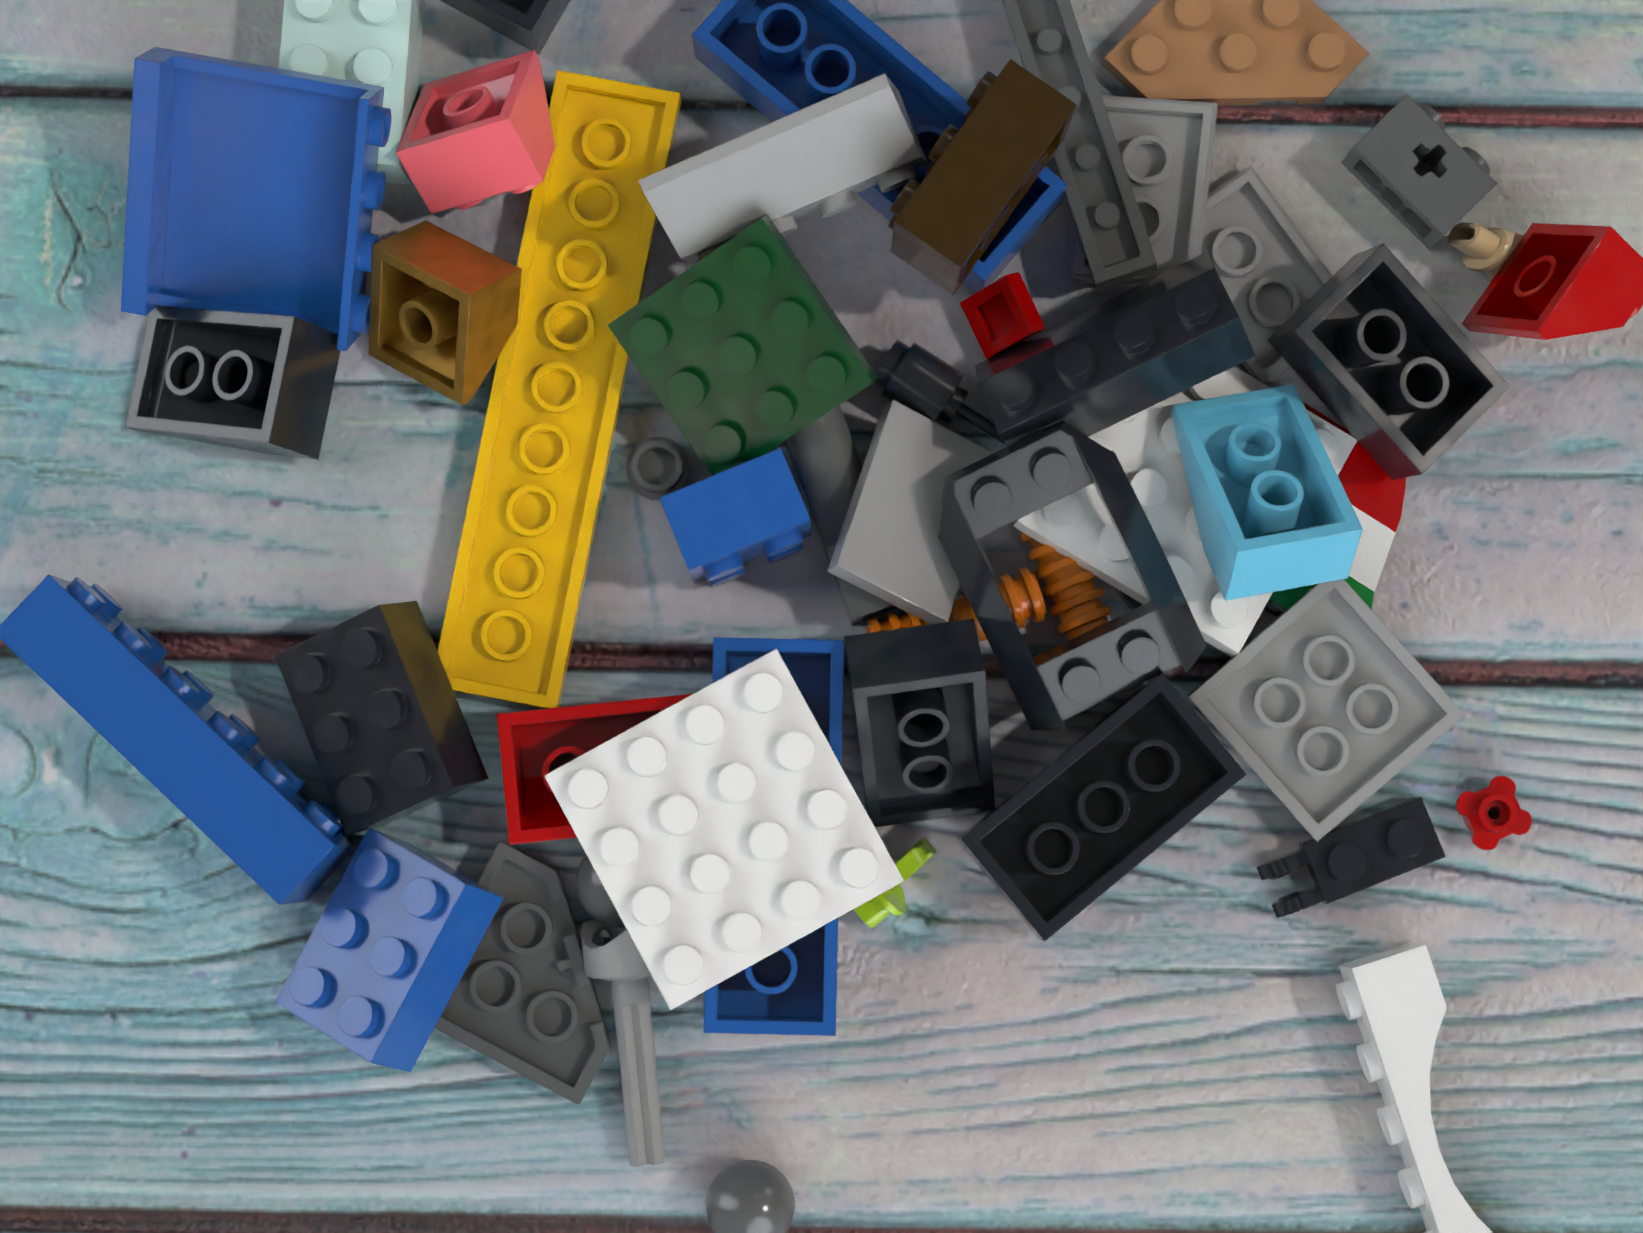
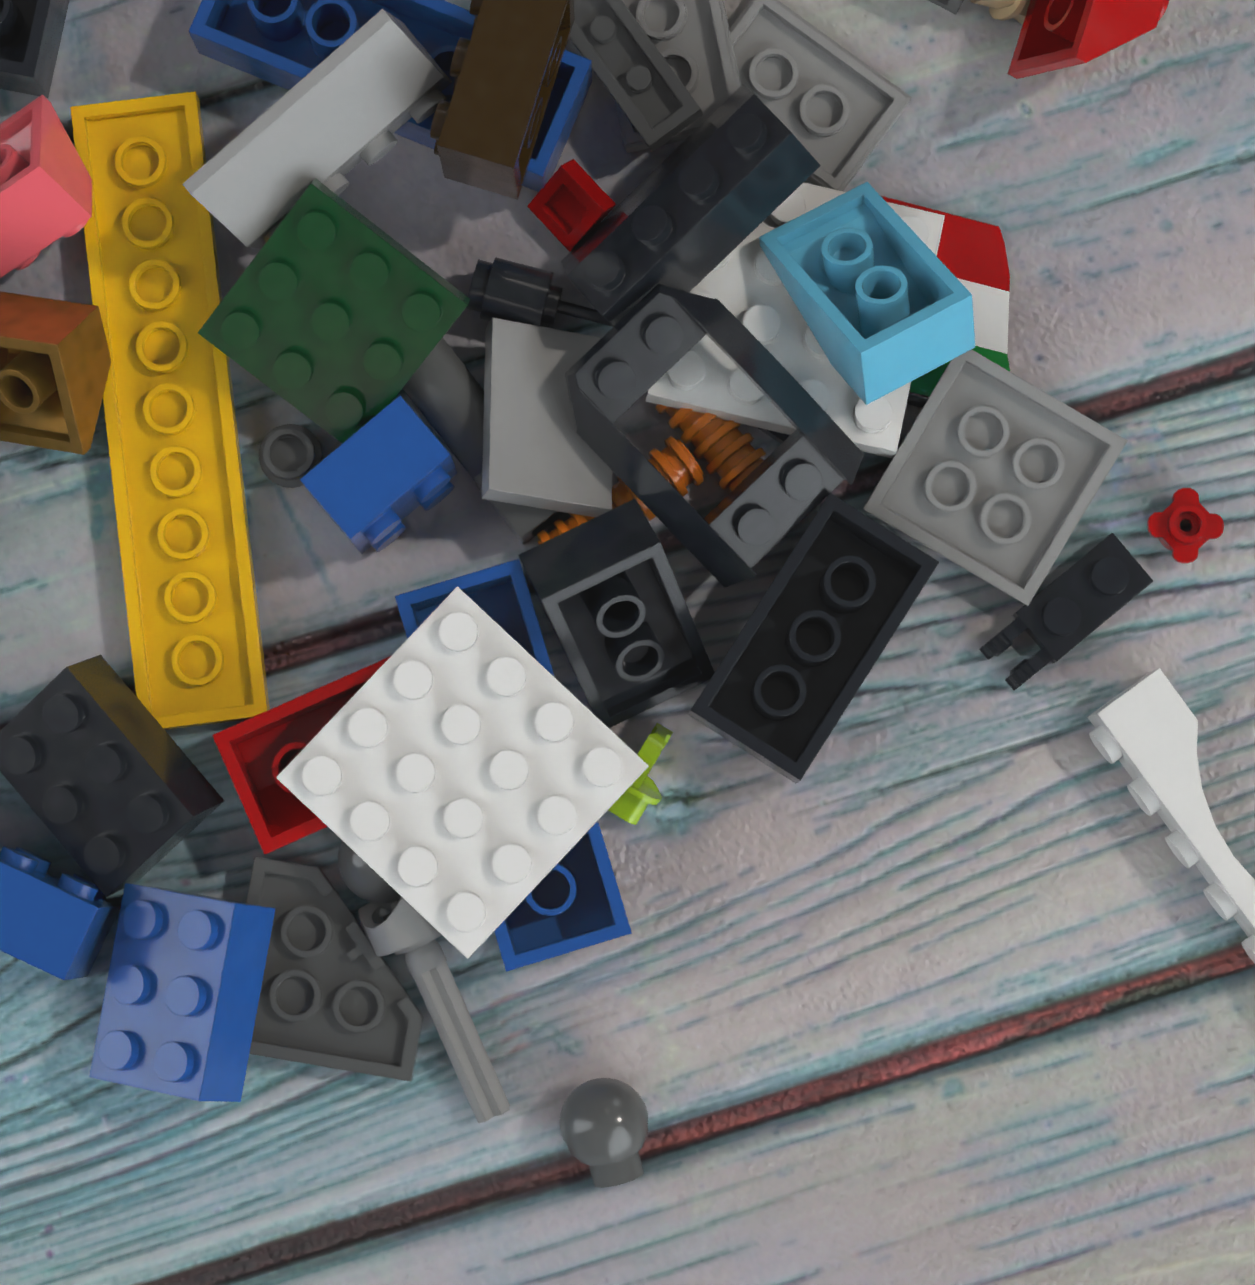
camera: 20 degrees left, 0 degrees up
black brick [1267,243,1511,480] -> none

